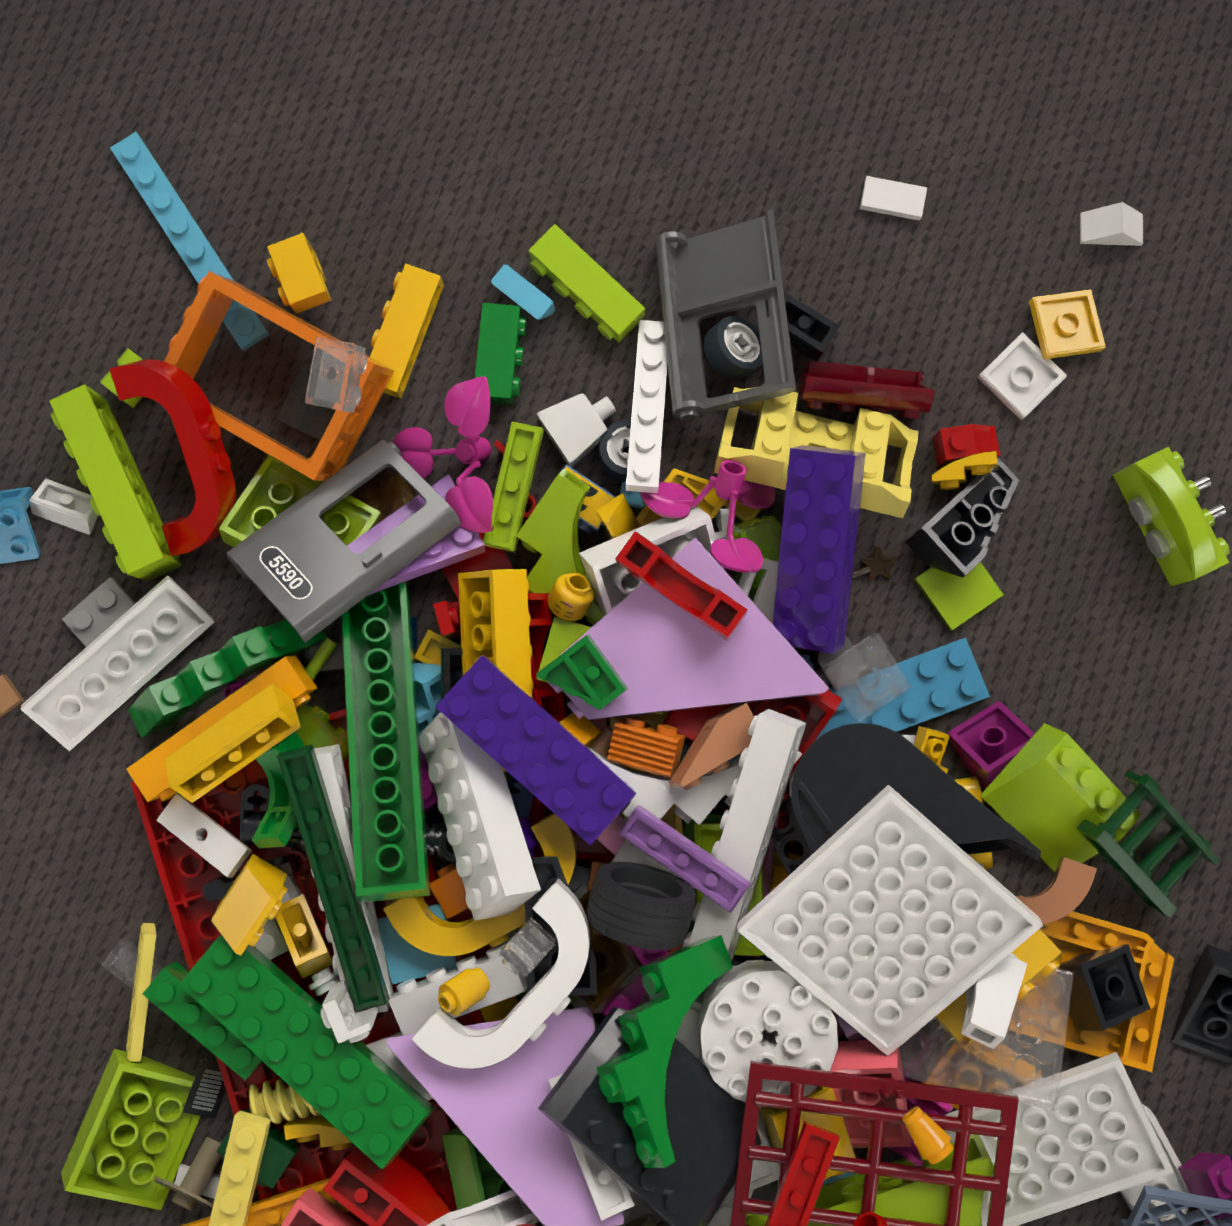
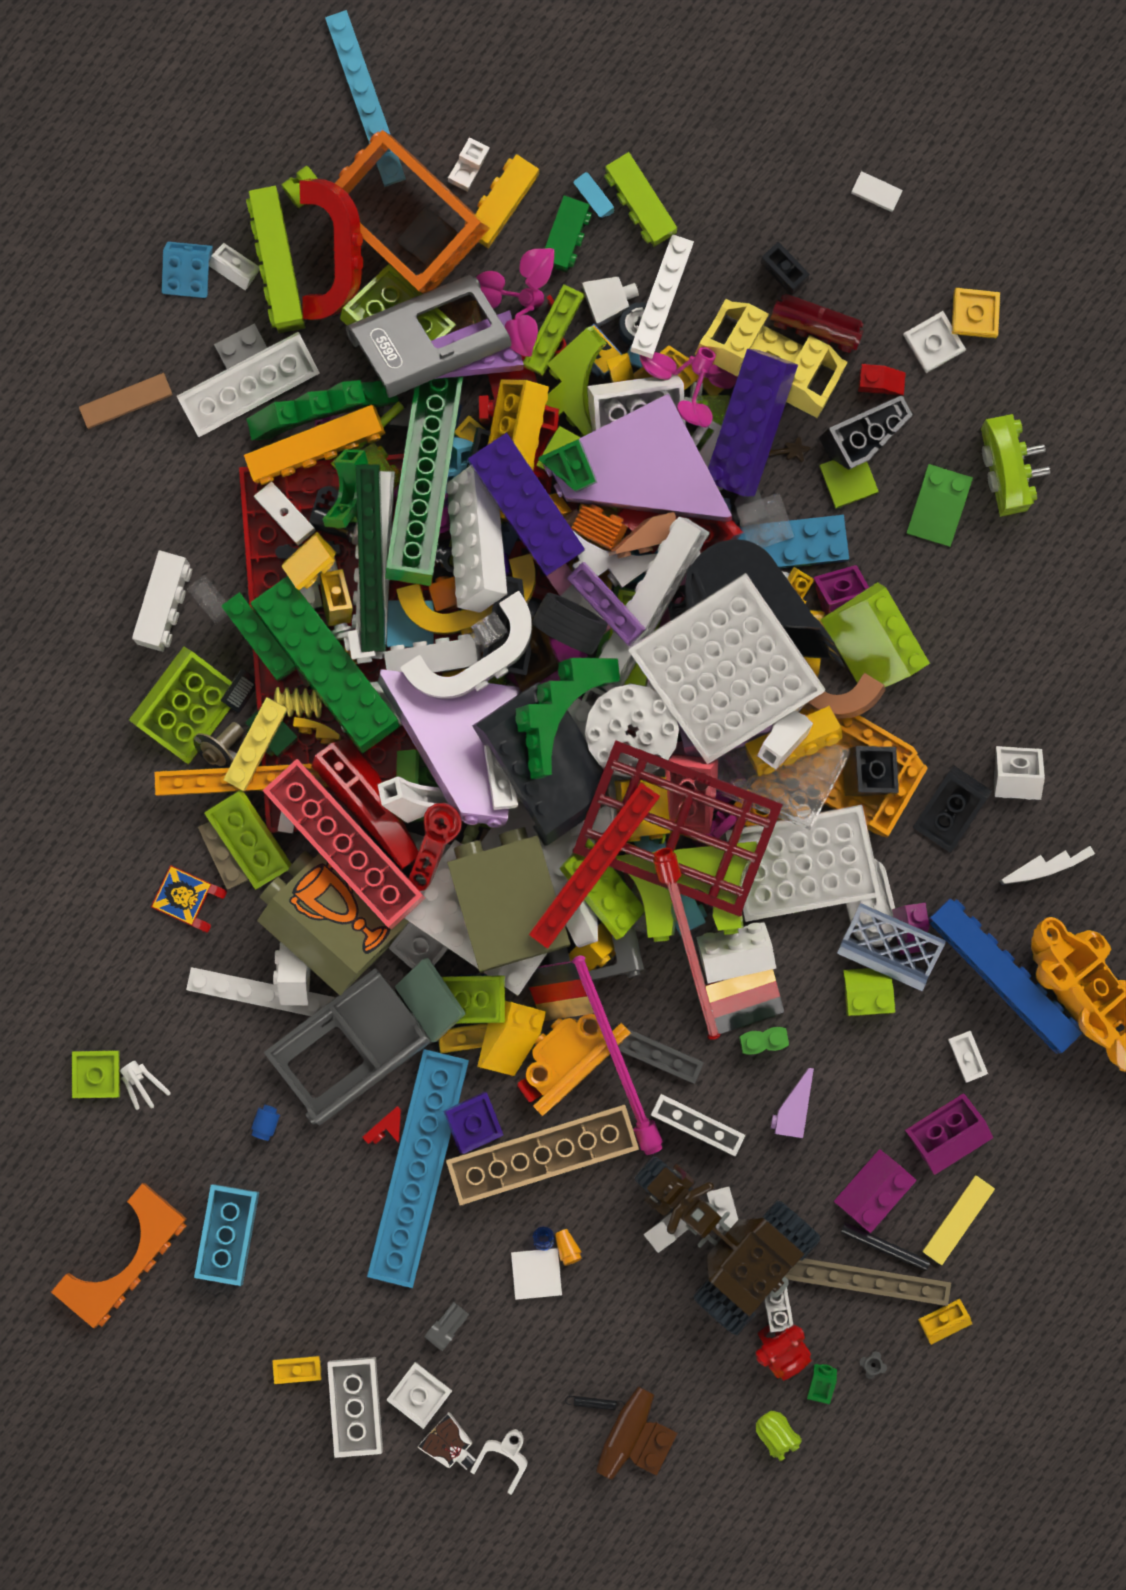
camera: 15 degrees right, 0 degrees up
light yellow tile [126,923,156,1062] -> none
yellow brick [165,683,301,803] -> none
yellow brick [266,233,332,314] -> none
clear brick [305,337,367,413] -> none
yellow brick [438,967,490,1016] -> none
yellow head [547,573,595,621] -> none
red arch [615,531,748,641] -> none
dark grey piece [655,209,796,422] -> none
black wheel [704,316,763,380] -> none
light orange cone [902,1106,954,1165] -> none
yellow slope [932,451,998,490] -> none
dark green fence [1076,770,1220,918] -> none
white slope [1080,202,1143,246] -> none
none -> white brick [132,550,192,652]
none -> white slope [448,138,490,192]
none -> bright green slope [906,464,973,547]

